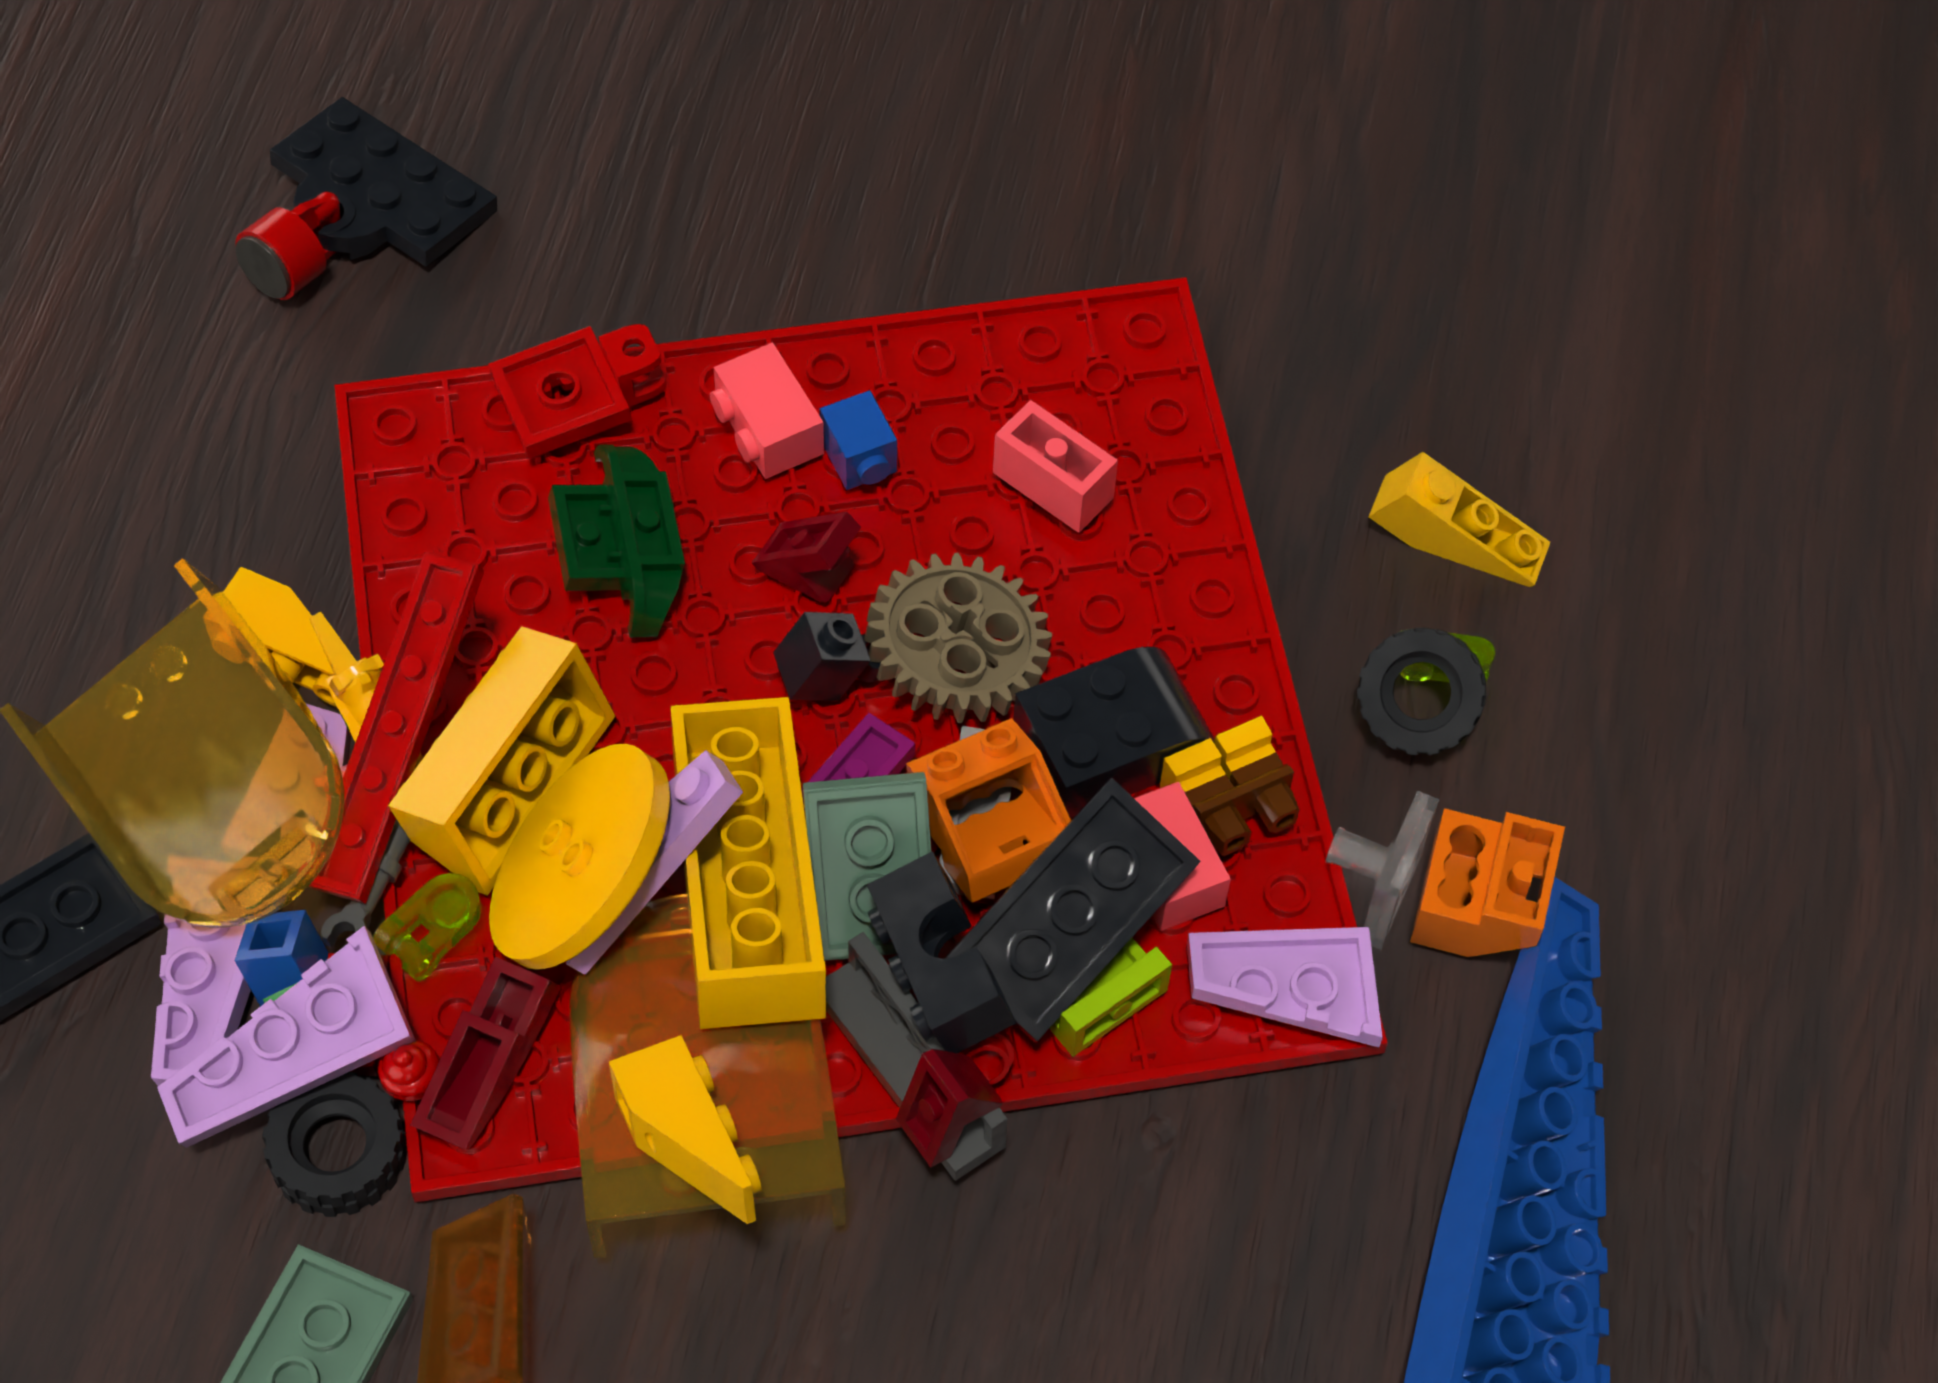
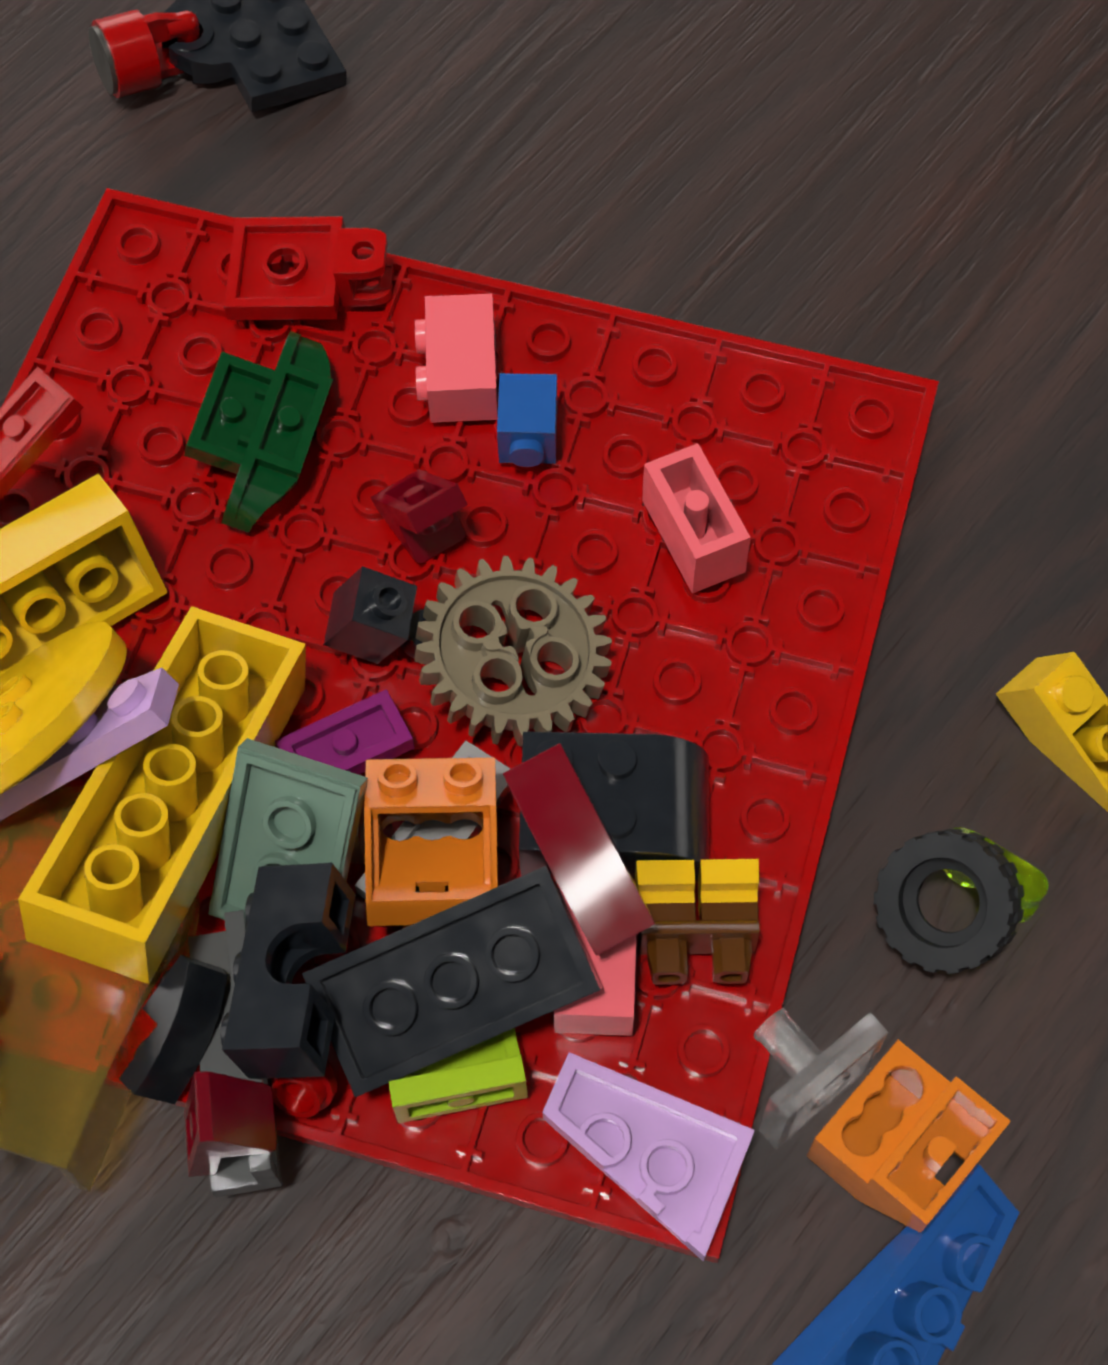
camera: 30 degrees right, 5 degrees up
none -> black slope [119,954,228,1105]
none -> dark red slope [503,743,655,955]

